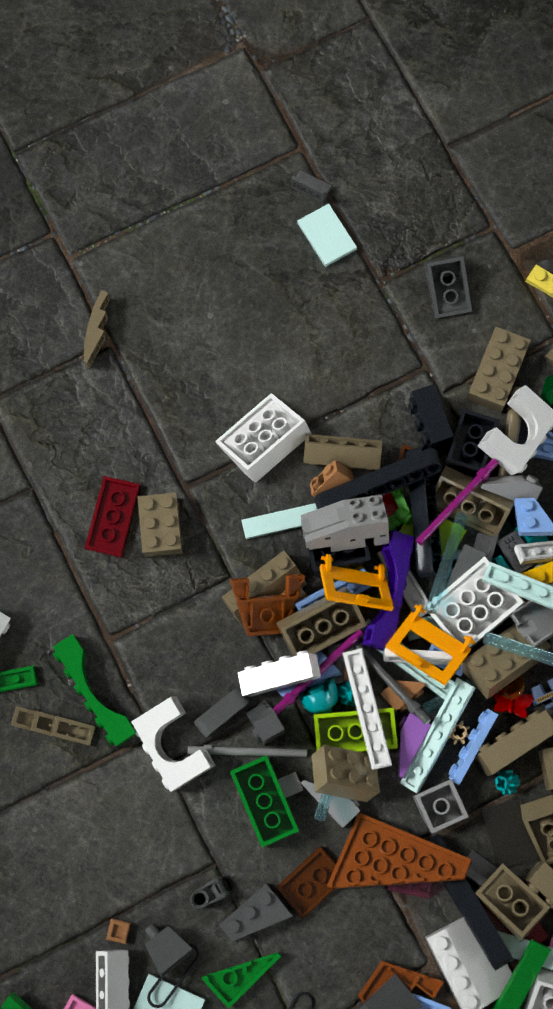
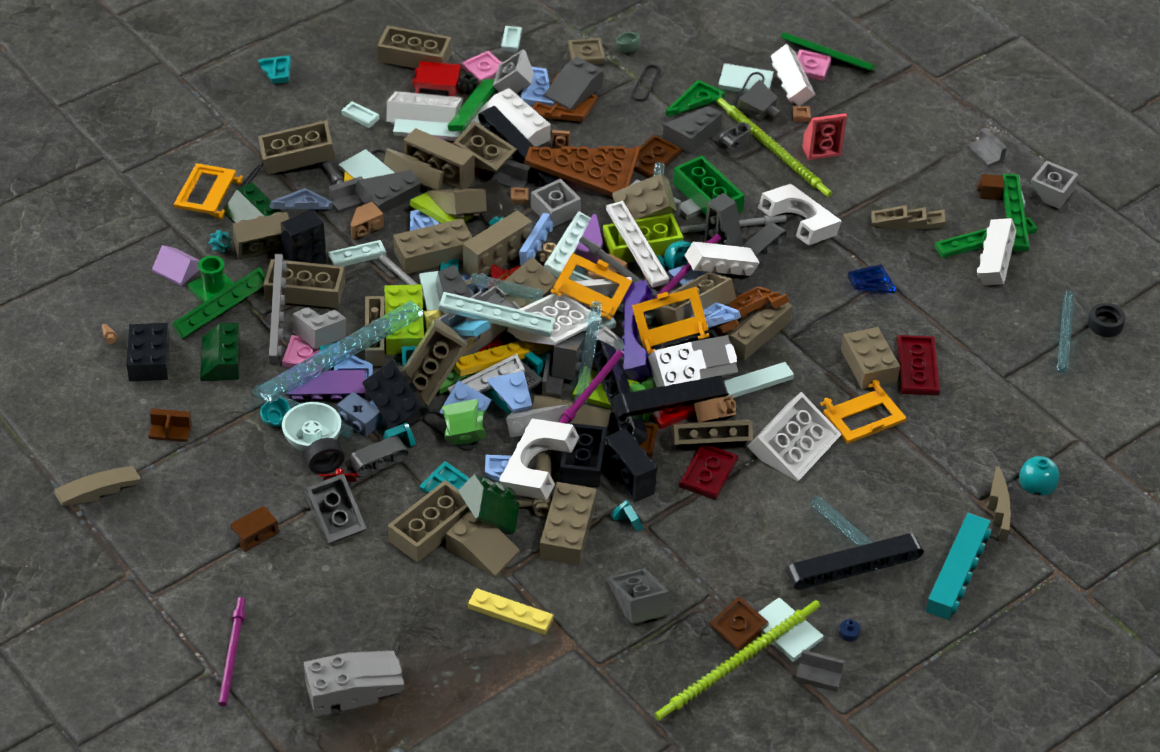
camera: 165 degrees right, 30 degrees down
green arch [53,634,136,747] -> none
none -> medium nougat tile [510,188,529,205]
none -> medium nougat slope [552,130,570,149]
none -> teal tile [611,500,643,532]
none -> lime hose [654,600,821,721]
none -> dark red tile [679,443,739,500]
none -> light blue wing [690,302,741,327]
none -> reddish brown tile [709,596,769,652]
none -> lime hose [717,98,832,198]
none -> black beam [786,533,924,590]
none -> coral slope [802,114,847,160]
none -> clear light blue axle [811,496,873,546]
none -> light orange piece [820,379,906,444]
none -> dark blue tile [839,619,861,641]
none -> clear blue wing [847,264,896,293]
none -> teal brick [925,513,992,620]
none -> teal cylinder [1019,456,1060,496]

